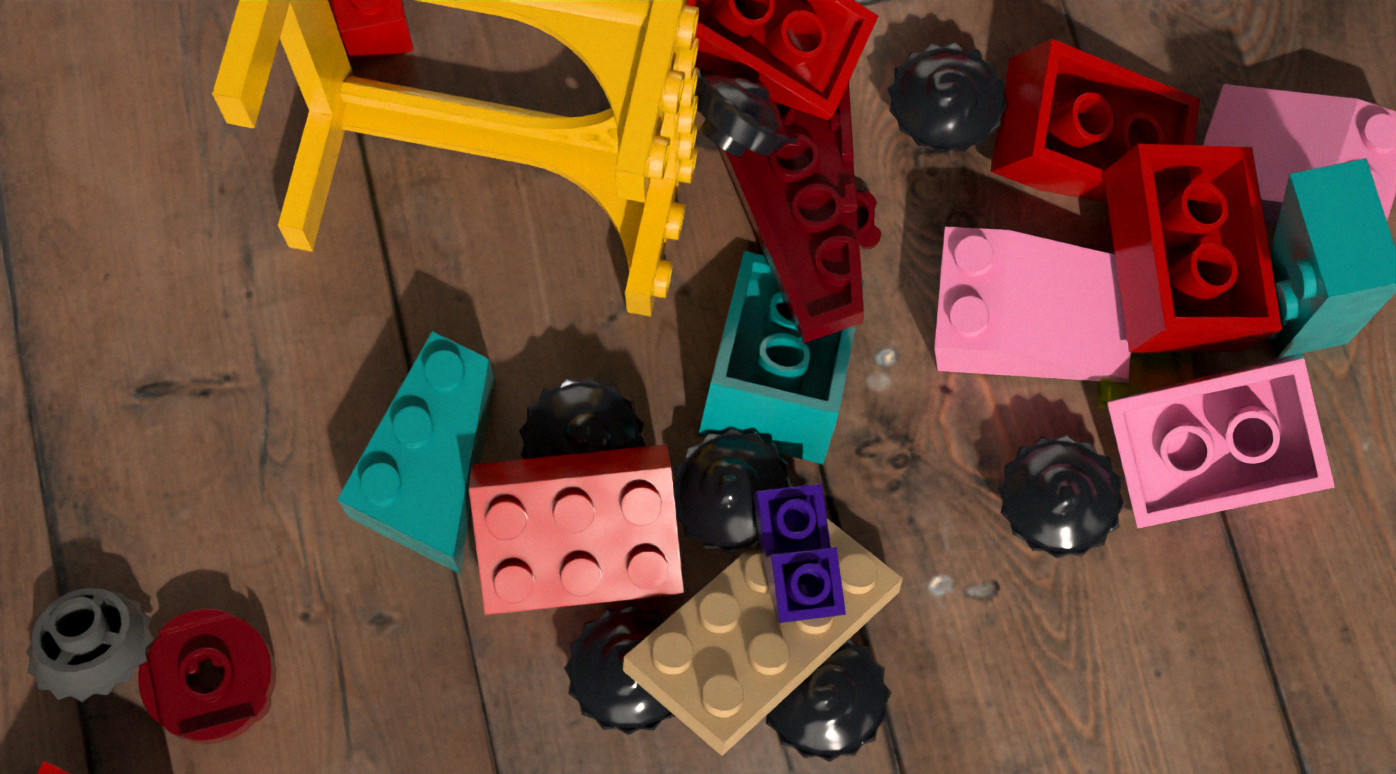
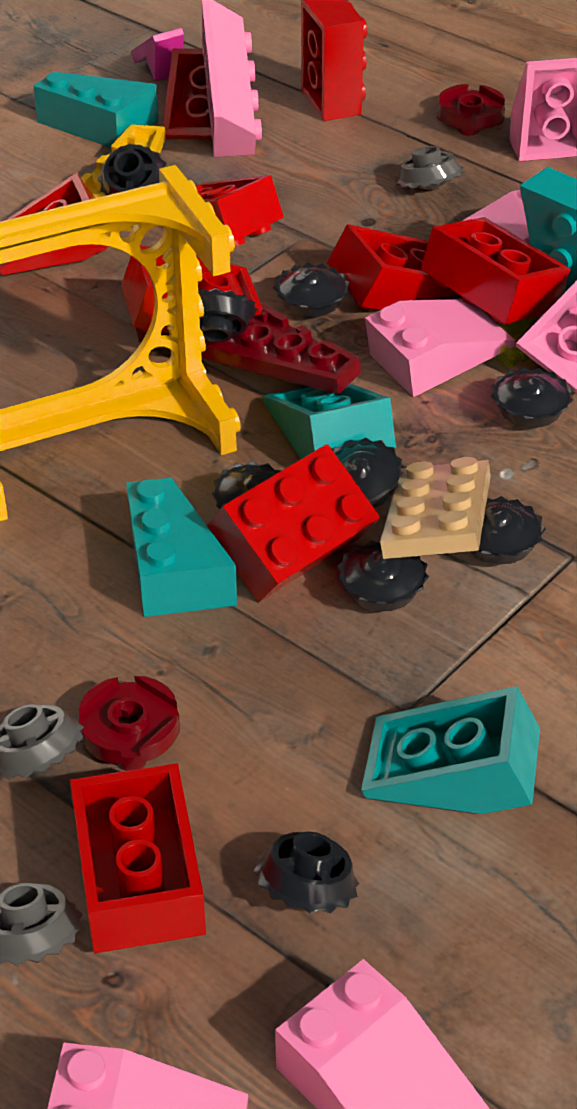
camera: 35 degrees left, 30 degrees down
dark purple slope [753,484,846,624] -> none

